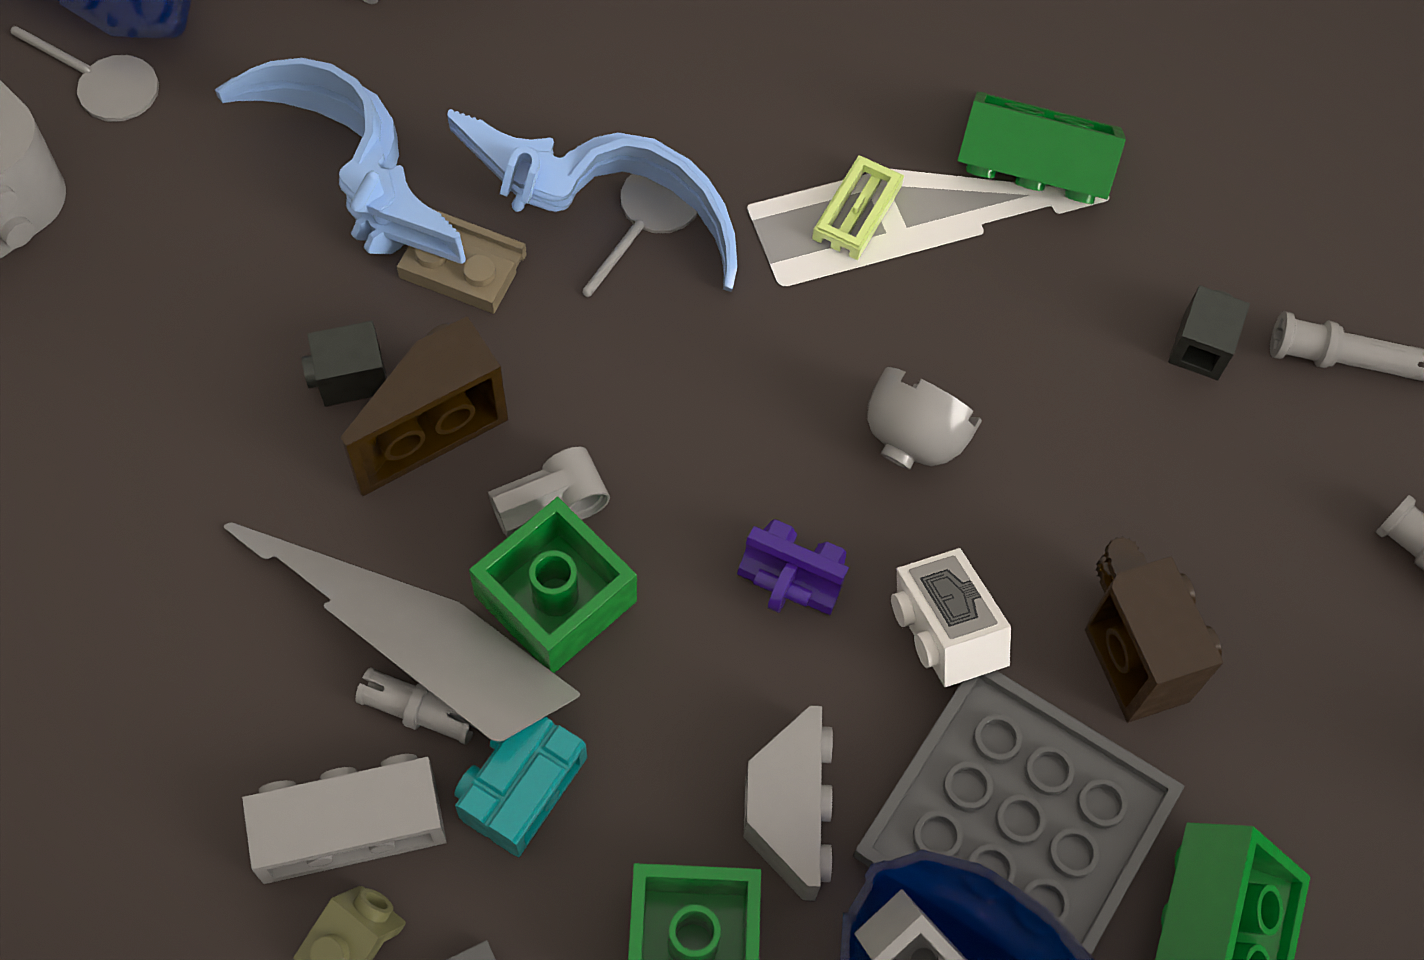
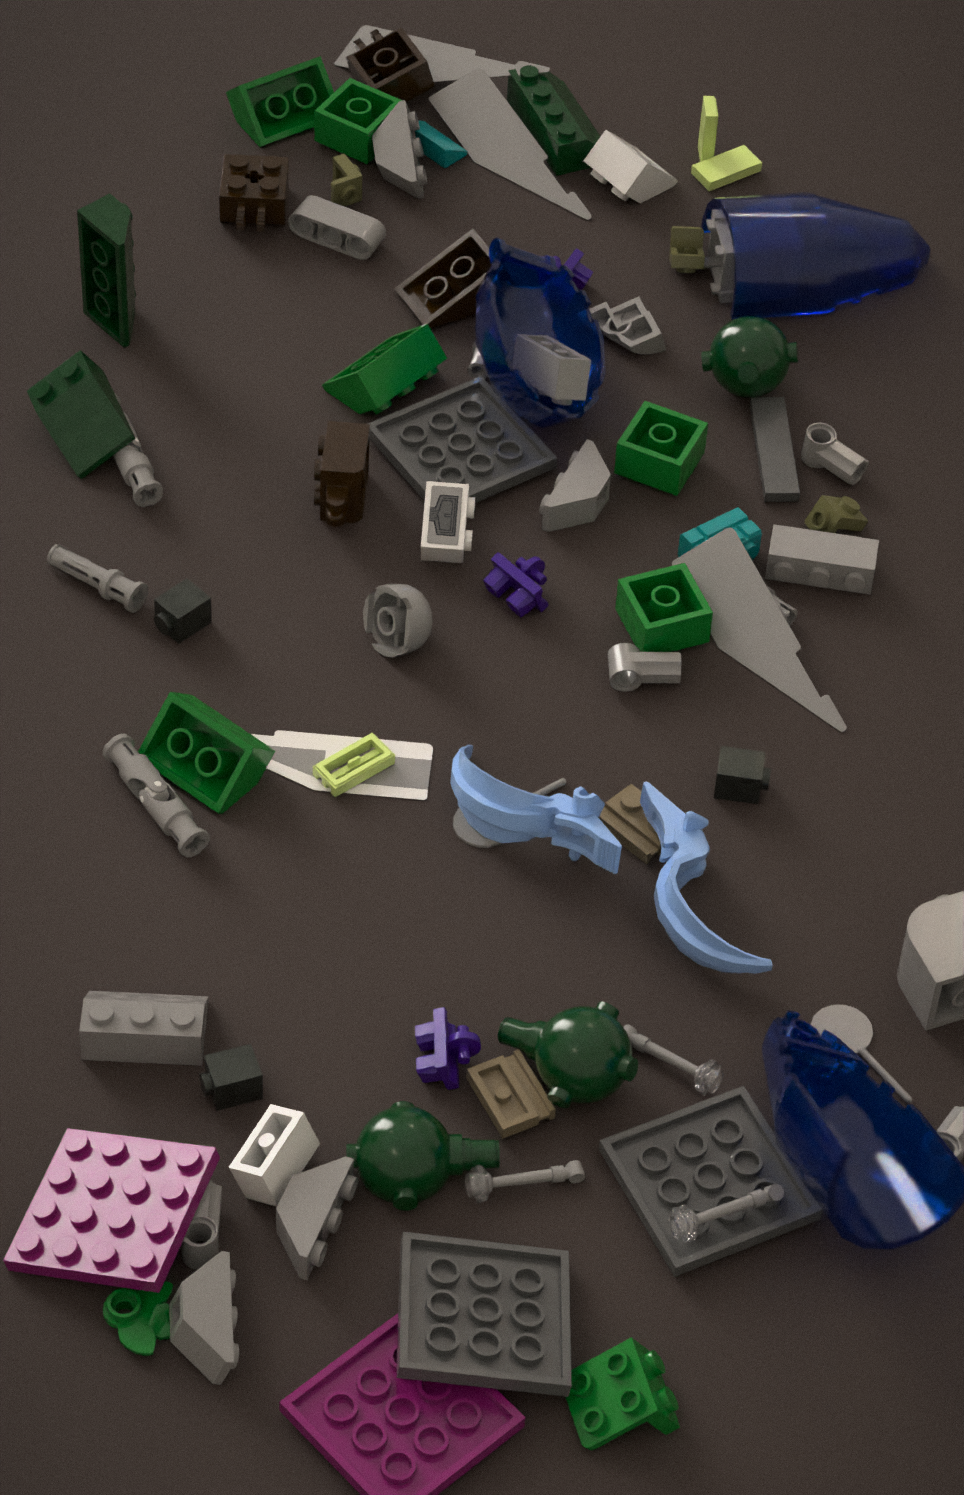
camera: 155 degrees left, 15 degrees down
dark brown slope [341,316,508,497] -> none
none -> light grey piece [103,733,210,858]

